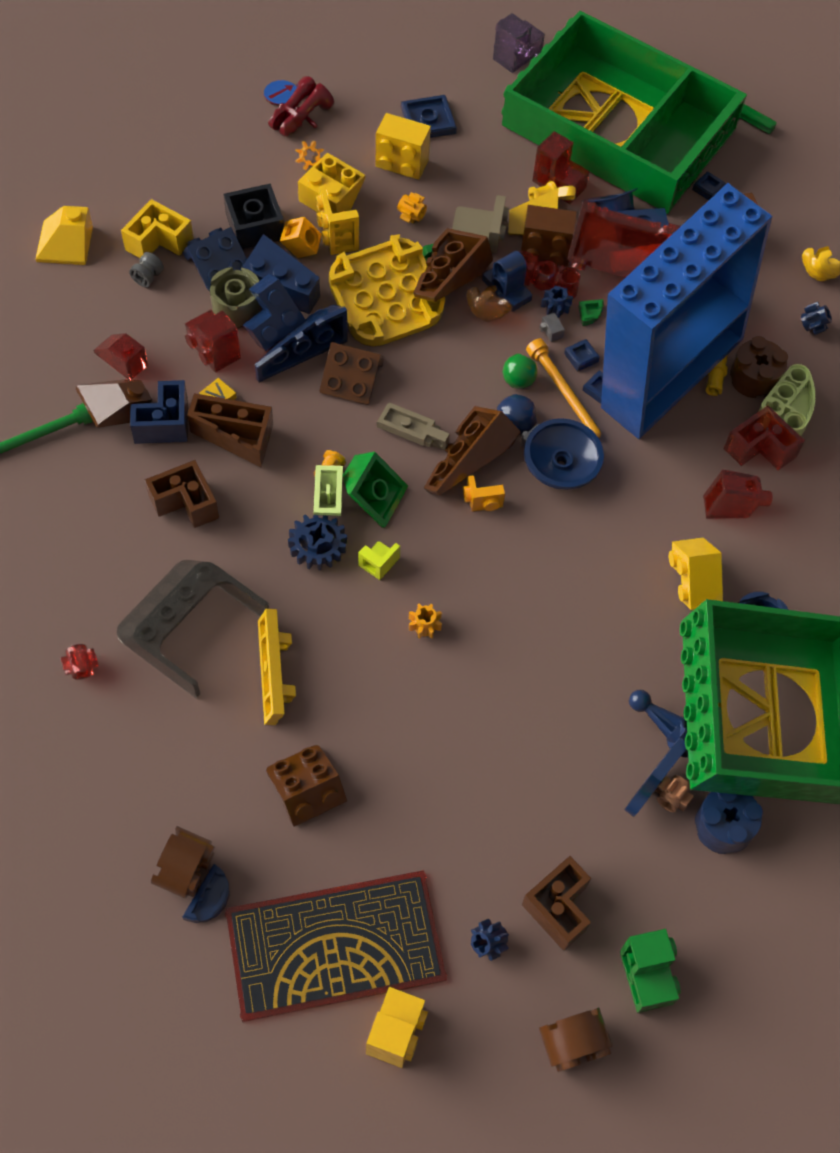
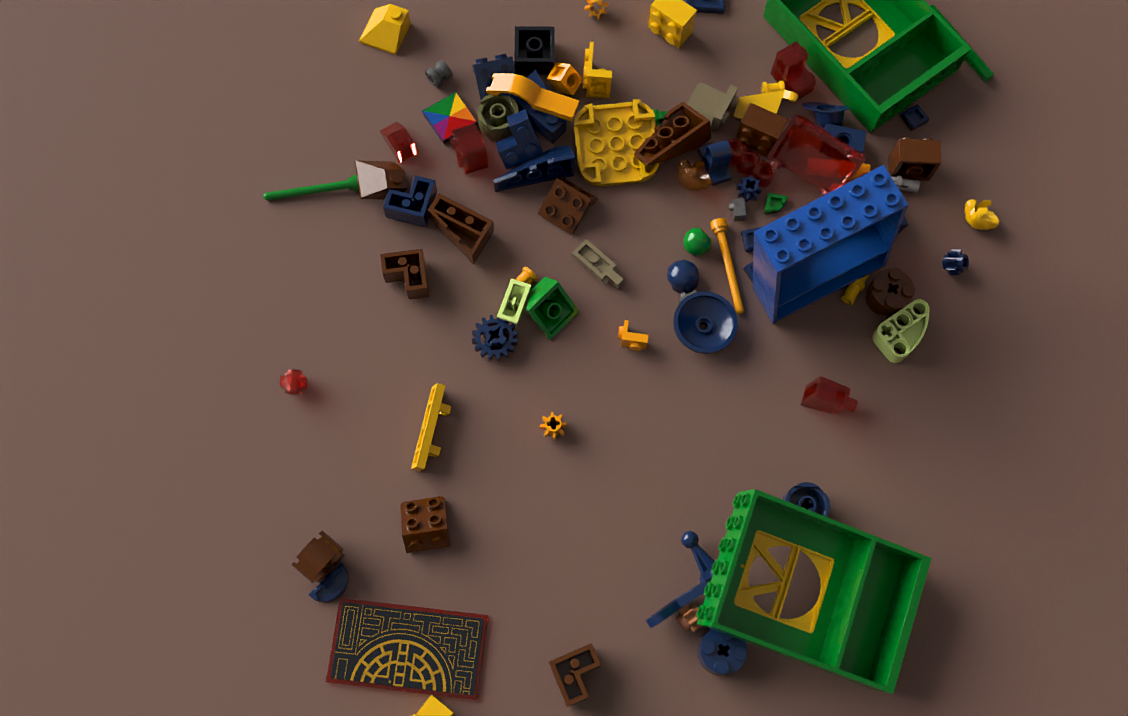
camera: 20 degrees right, 10 degrees up
clear smoke windscreen [117,559,269,698] -> none
yellow brick [121,199,194,258] -> none
yellow tile [199,378,237,400] -> none
yellow slope [298,153,366,214] -> none
neon yellow panel [358,541,401,580] -> none
light orange gear [397,192,427,224] -> none
reddish brown wedge [424,406,520,495] -> none
dark blue gear [471,919,509,961] -> none
yellow brick [669,538,723,610] -> none
clear red brick [723,405,805,471] -> none
none -> tile [422,92,478,144]
none -> light orange piece [486,73,579,122]

